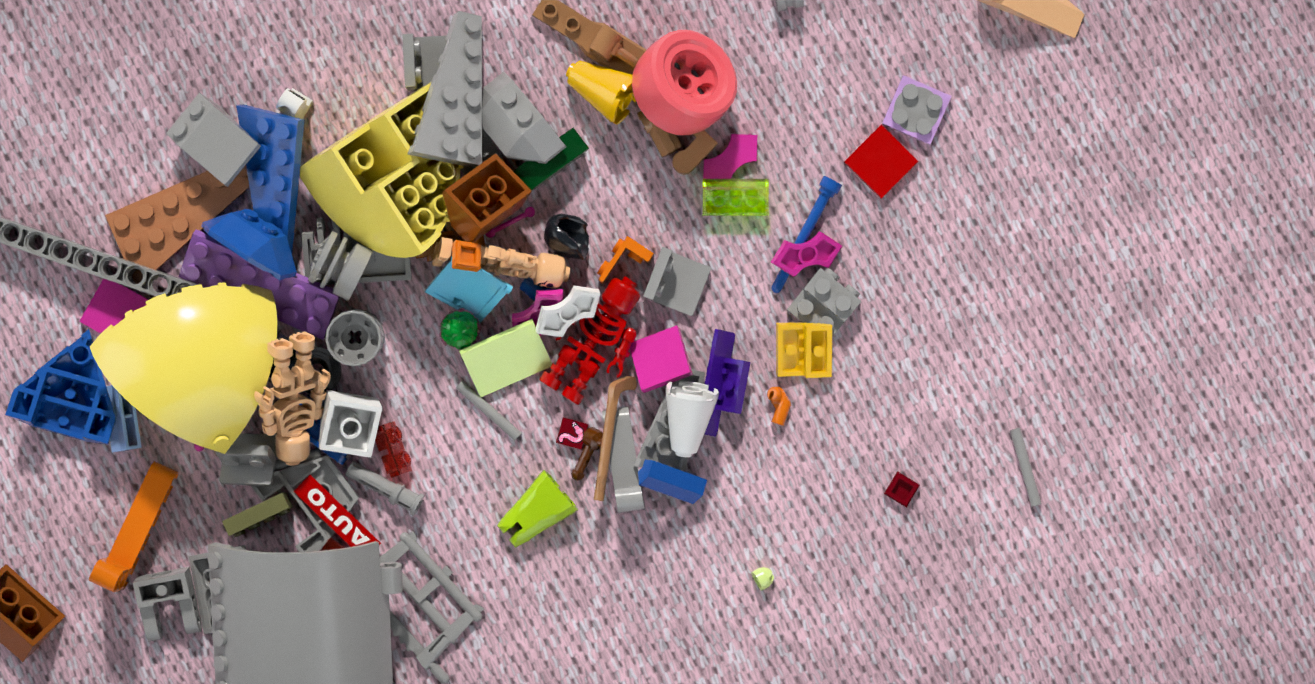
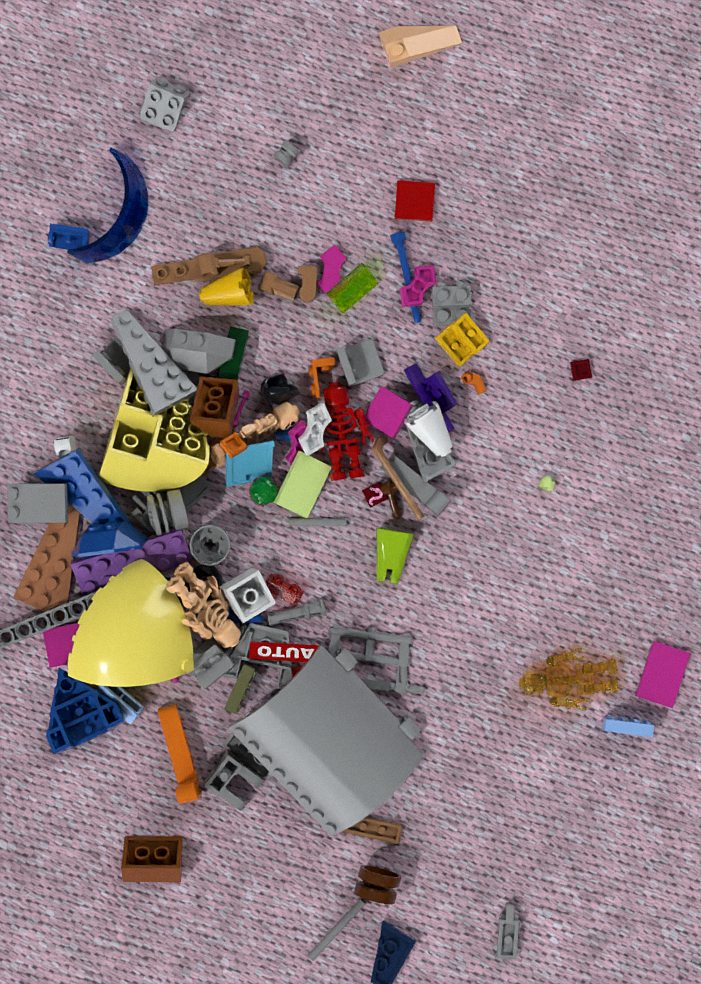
camera: 40 degrees left, 0 degrees up
coral wheel [632,30,737,135] -> none
blue piece [638,459,707,504] -> none
light grey piece [882,75,951,145] -> none
light grey piece [1010,428,1042,507] -> none

